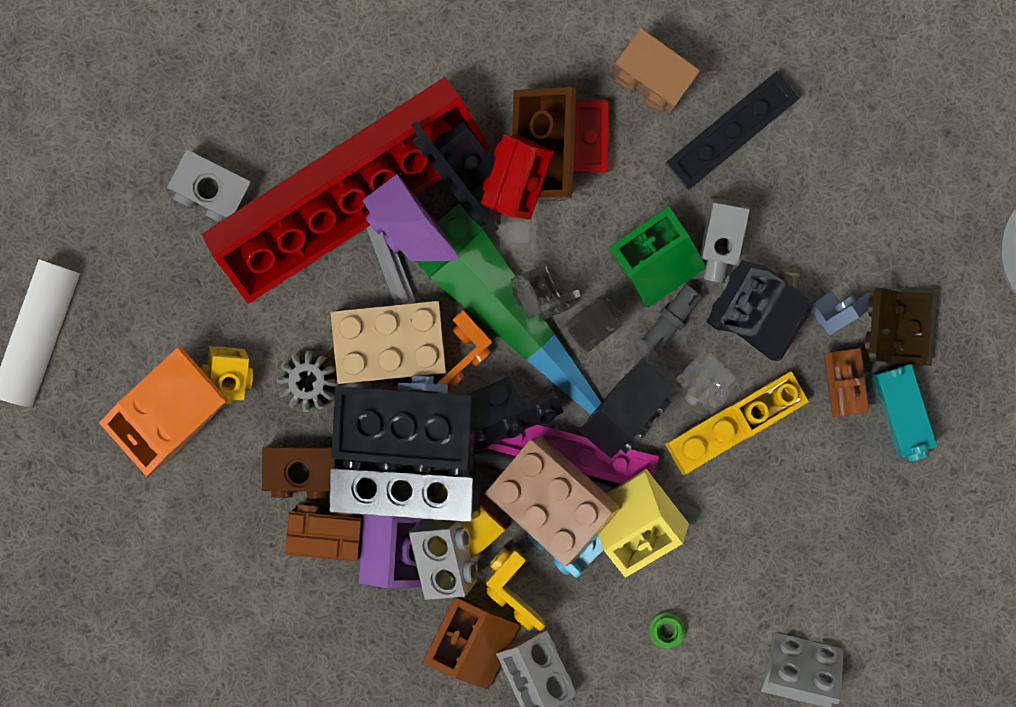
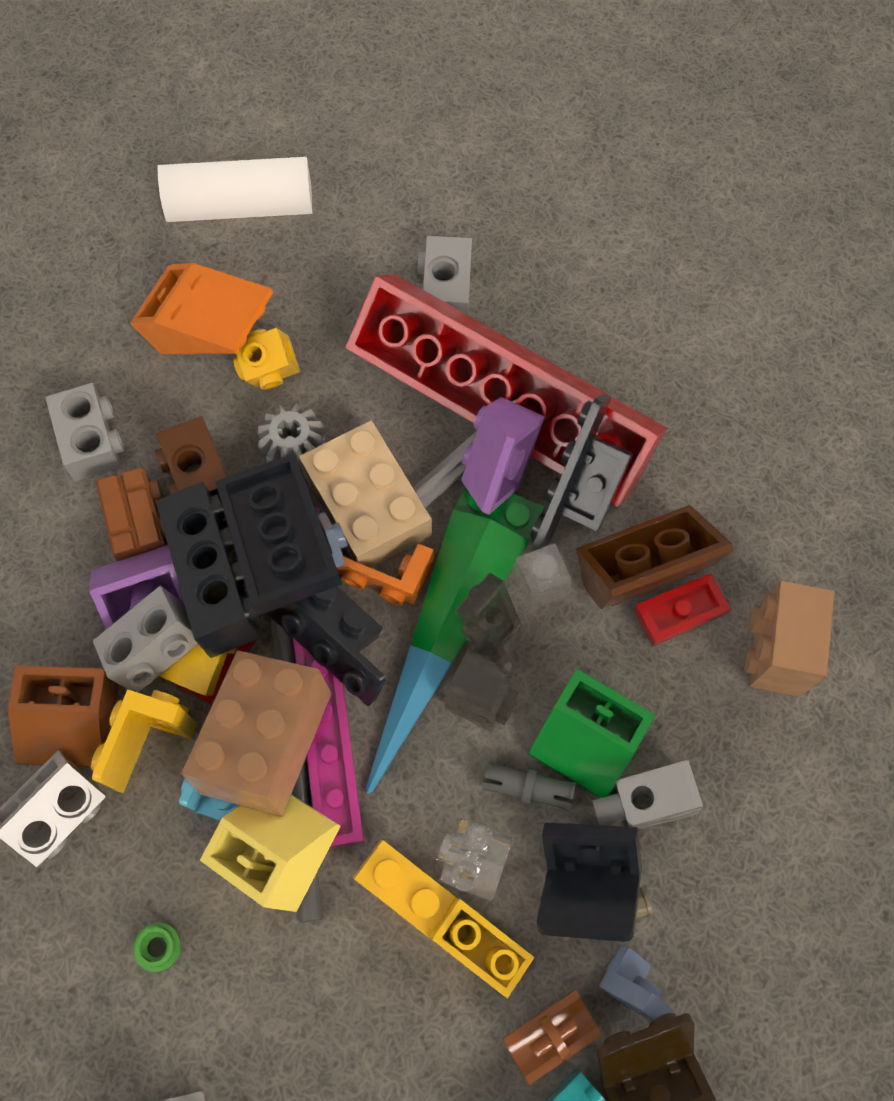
camera: 70 degrees right, 20 degrees down
red brick [481,134,554,220] -> none
black brick [578,358,675,458] -> none
black plate [665,71,800,190] -> none
none -> light grey brick [45,383,125,481]

